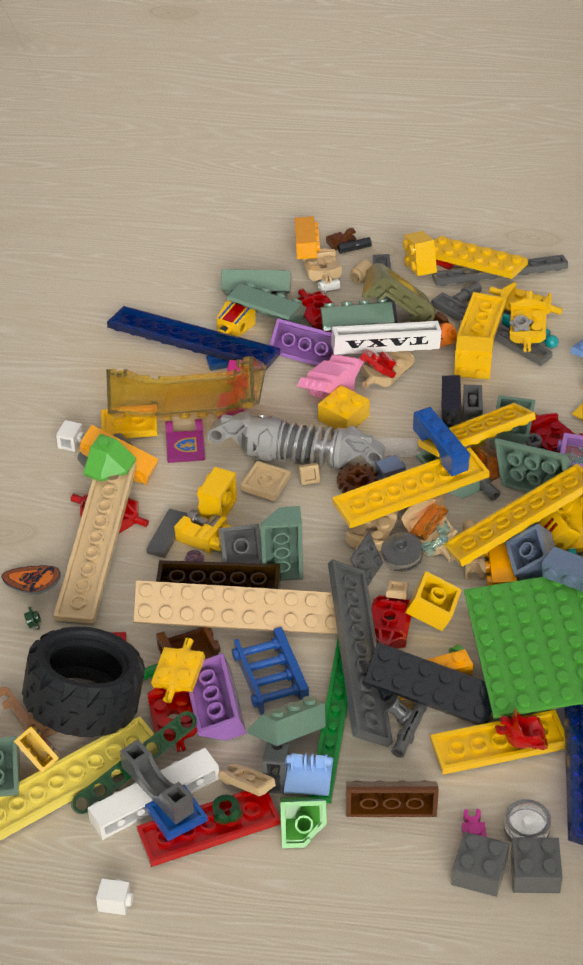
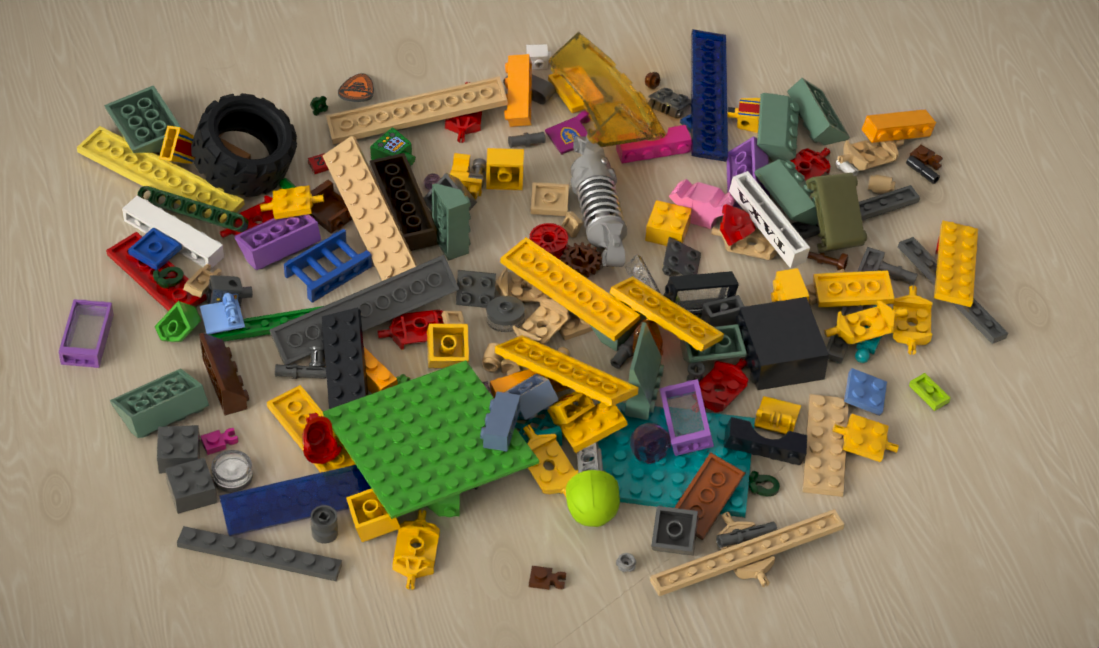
camera: 65 degrees right, 5 degrees up
bright green slope [84,434,137,482] -> none
white brick [96,878,134,915] -> none
dark grey arch [120,740,194,824] -> none
dark grey tile [146,509,187,558] -> none
sand green slope [247,696,325,746] -> none
sand blue brick [375,455,406,480] -> none
yellow brick [402,231,437,276] -> none
clear orange tile [409,503,448,541] -> none
blue arch [413,407,470,477] -> none
clear light blue arm [421,520,450,556] -> none
orange head [439,323,457,347] -> none
light grey plate [509,315,533,332] -> none
none -> window [58,299,114,368]
none -> sand green slope [110,368,209,438]
none -> green torso [370,127,416,166]
none -> tan brick [482,343,503,372]
none -> dark grey pin [508,132,546,148]
none -> red wheel [529,223,568,260]
none -> reddish brown plate [645,72,661,89]
none -> dark grey hinge [648,88,694,118]
none -> dark grey hinge [662,237,701,276]
none -> black brick [736,297,829,390]

